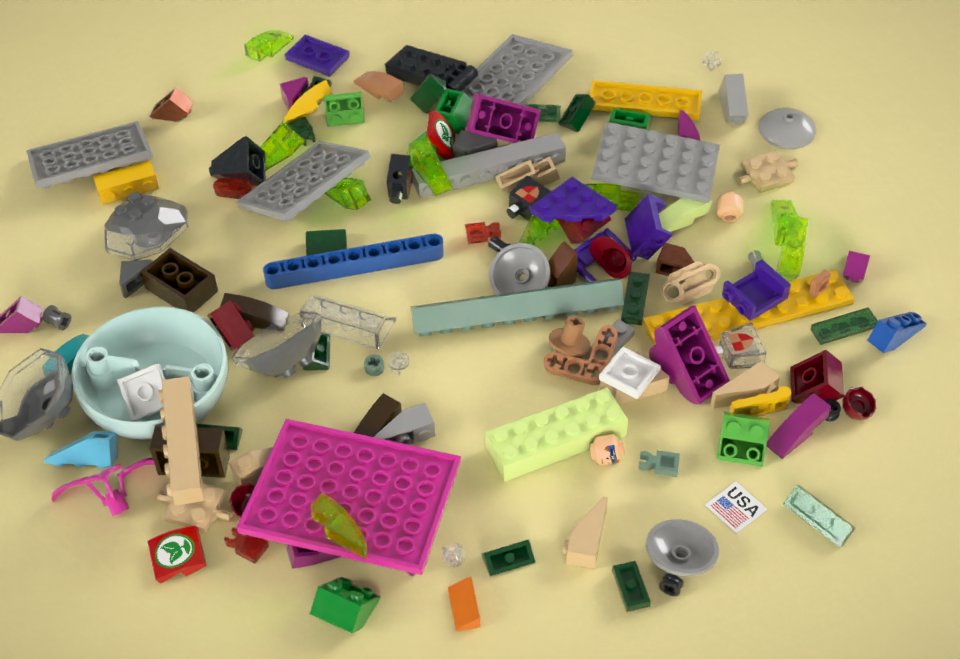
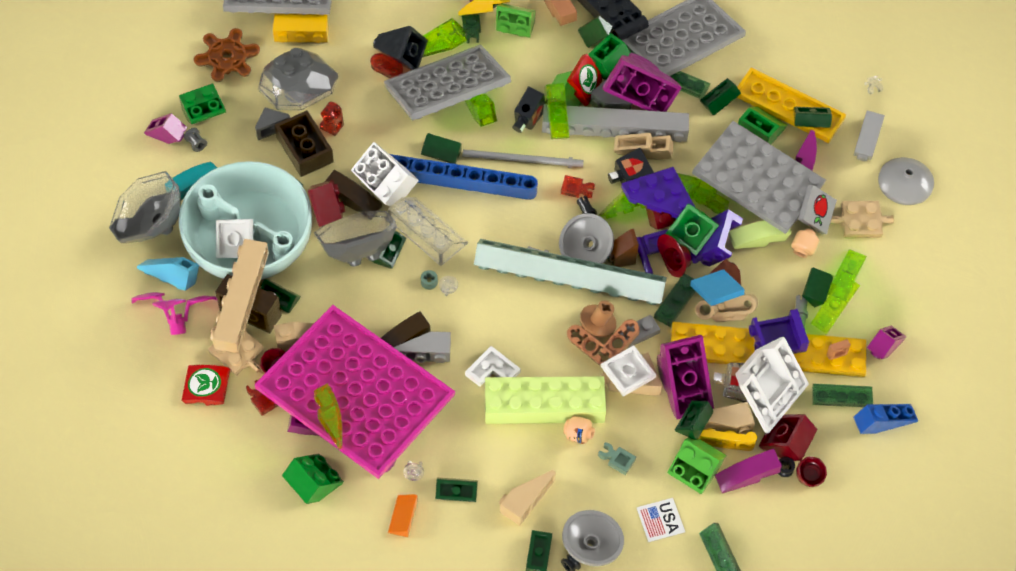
camera: 20 degrees right, 10 degrees up
none -> green slope [179,83,226,124]
none -> dark orange plate [194,28,260,82]
none -> clear red leg [319,102,344,136]
none -> white slope [351,142,419,209]
none -> light grey bar [462,149,584,168]
none -> white plate [465,346,521,387]
none -> green slope [665,203,719,255]
none -> dark green slope [675,401,713,440]
none -> dark azure tile [691,269,745,306]
none -> white slope [735,337,809,433]
none -> dark green slope [793,107,832,128]
none -> light grey tile [798,185,837,234]
none -> dark green slope [802,267,833,308]

